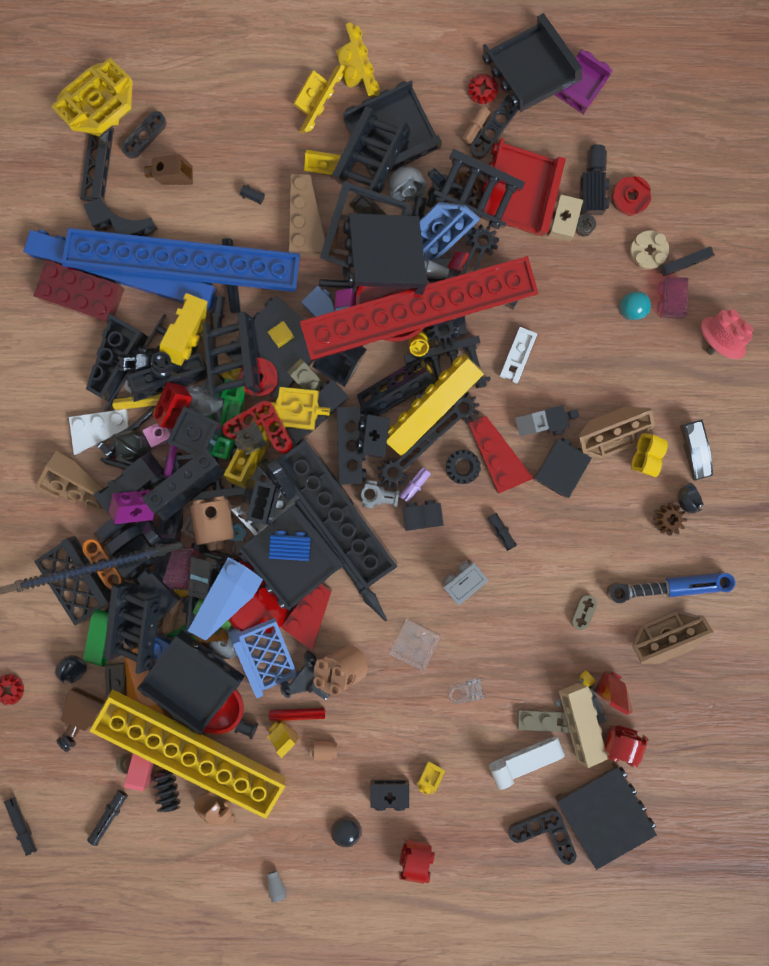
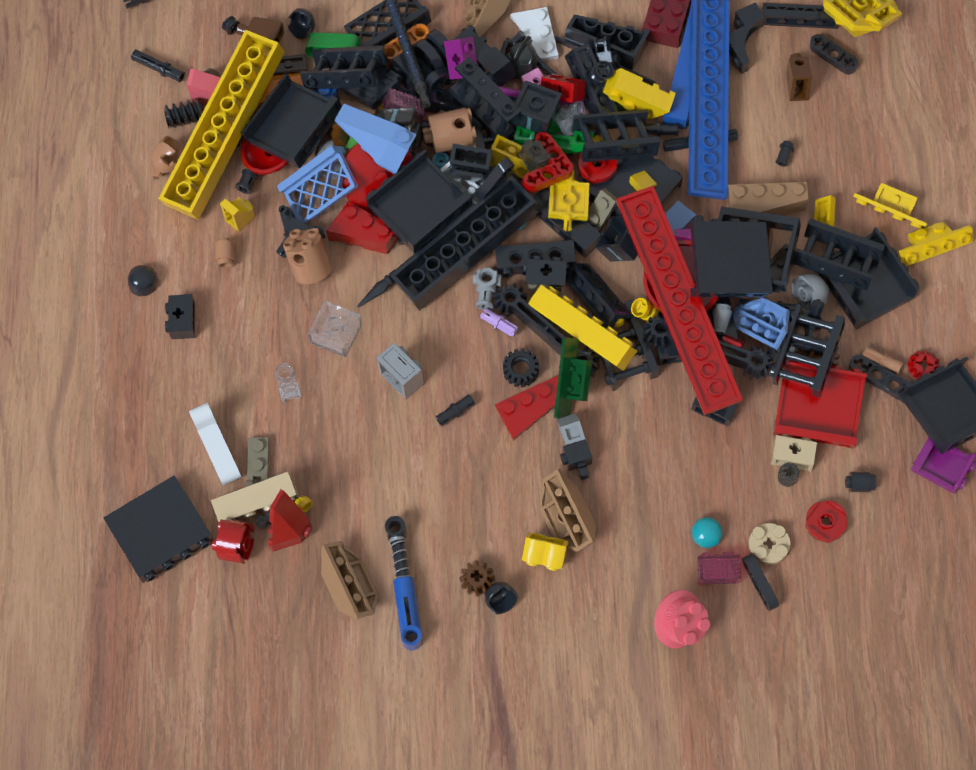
camera: 85 degrees right, 20 degrees down
yellow axle [112,393,162,410] -> none
light grey cone [267,871,287,903] -> none
blue brick [268,530,310,561] -> none
red axle [269,708,326,721] -> none
red brick [399,839,435,884] -> none
black brick [402,500,444,531] -> none
yellow bracket [415,761,445,795] -> none
white plate [499,327,537,384] -> none
black beam [508,809,577,865] -> none
black brick [533,438,592,498] -> none
dark tan beam [571,594,597,630] -> none
black brick [580,172,609,215] -> none
slope [680,419,713,481] -> none
none -> dark green bracket [554,337,592,419]

